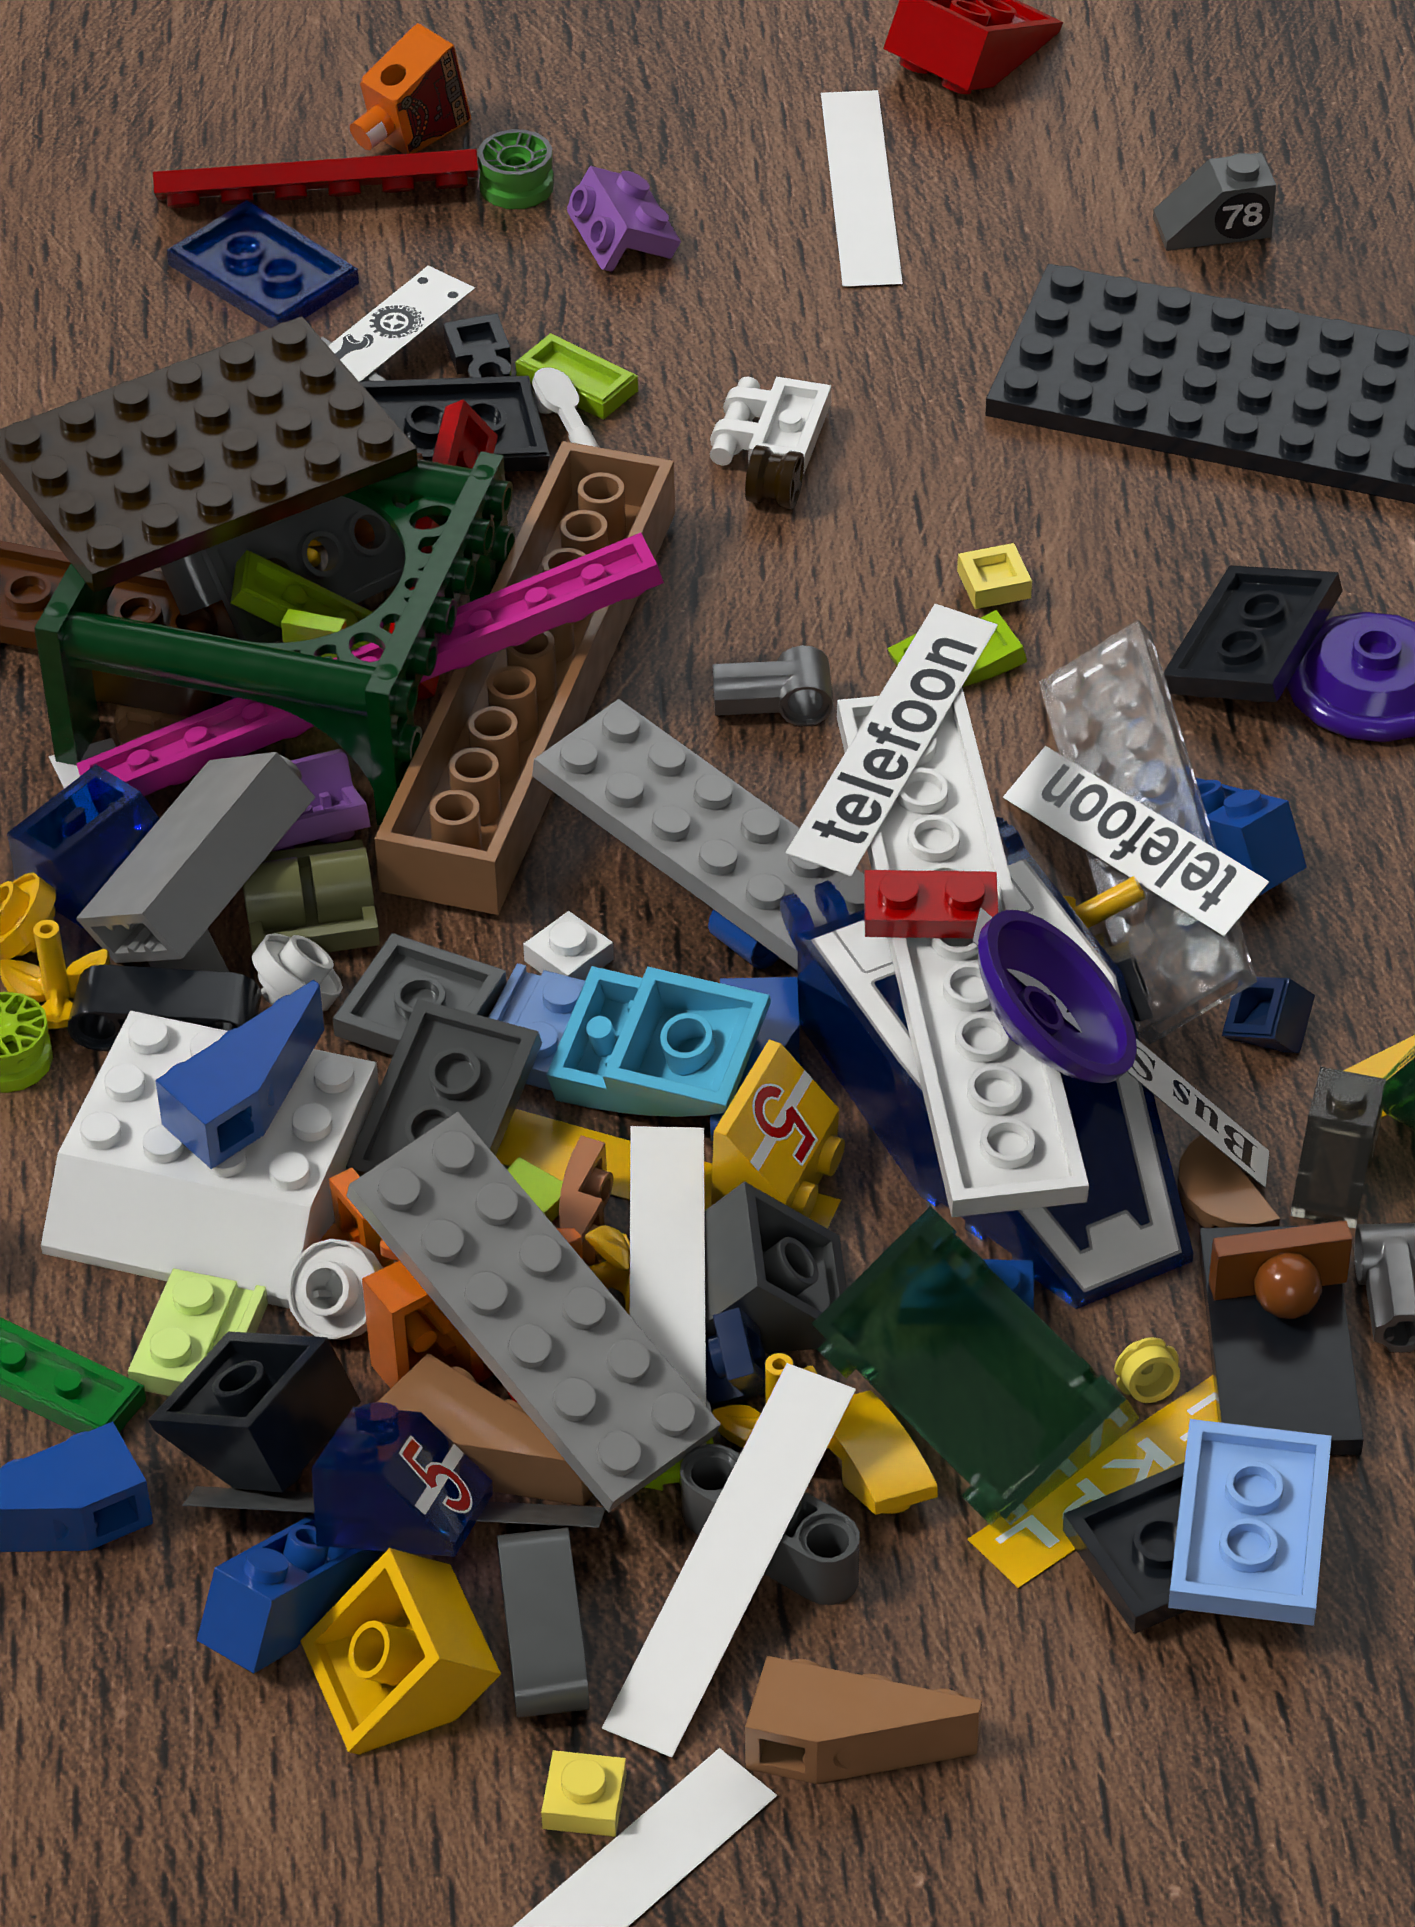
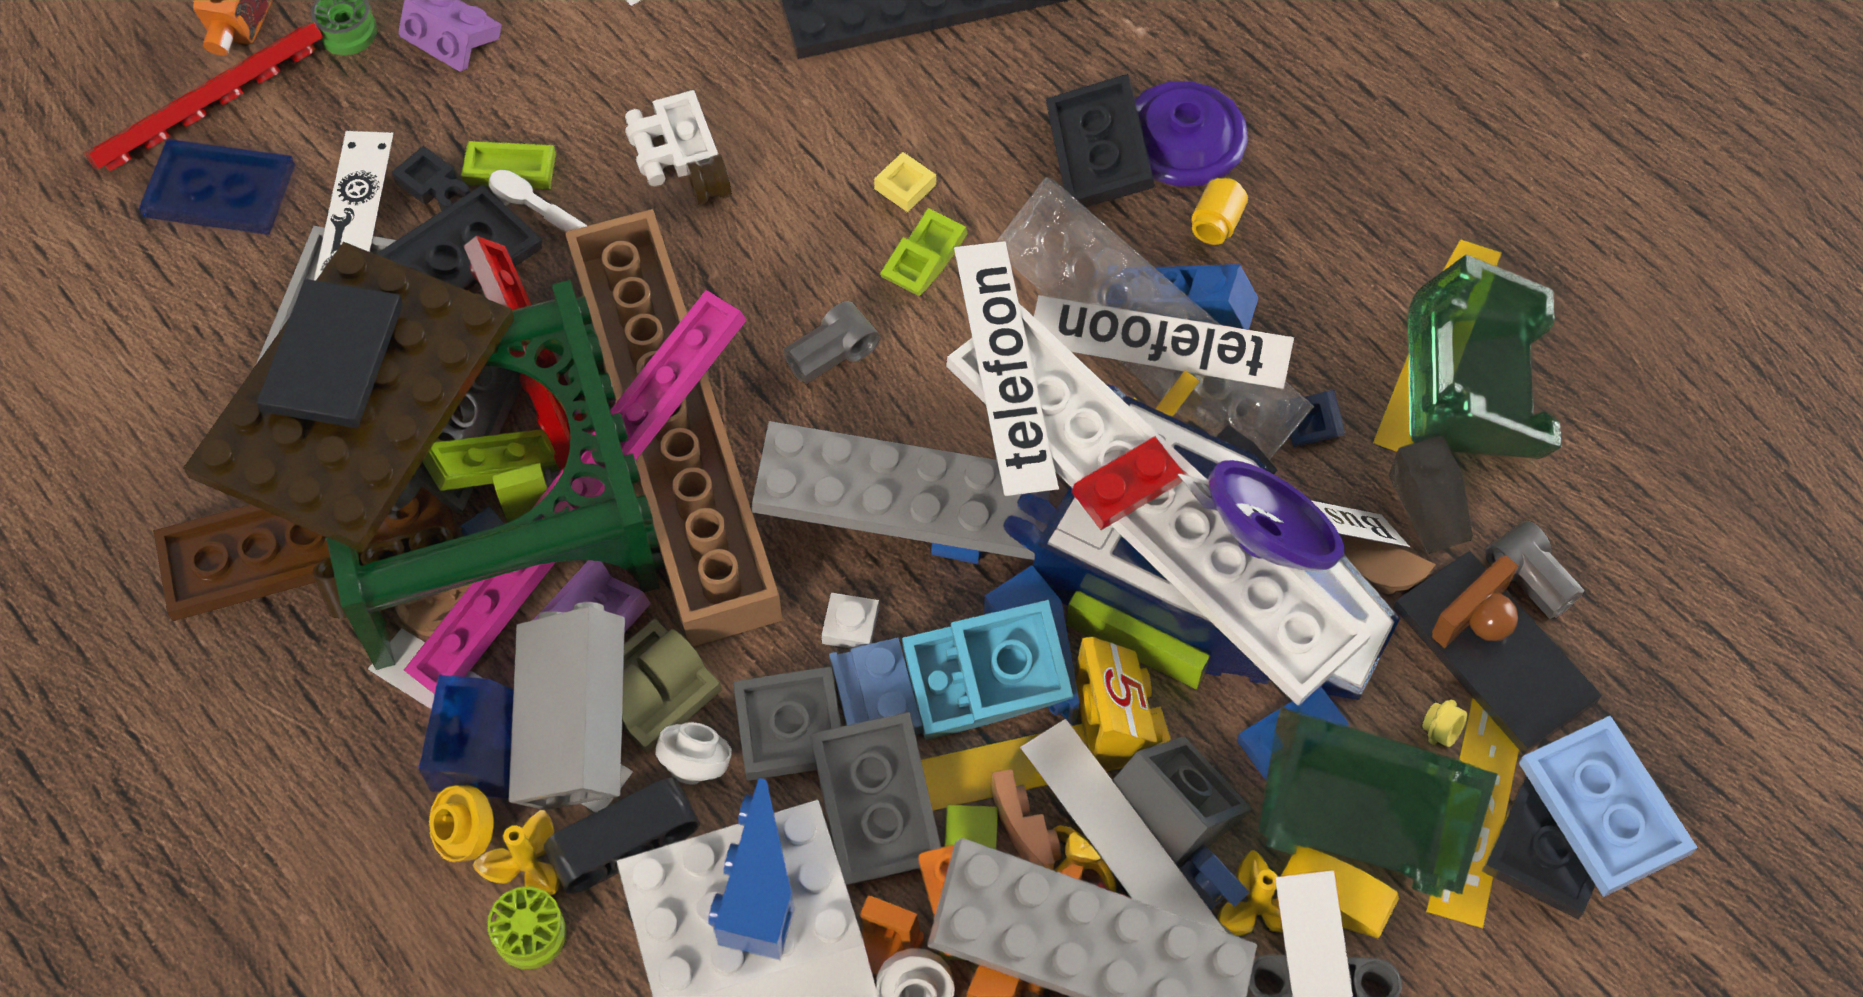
camera: 35 degrees left, 15 degrees up
none -> black tile [257,279,403,428]
none -> lime tile [1066,591,1210,690]
none -> yellow brick [1192,178,1248,245]

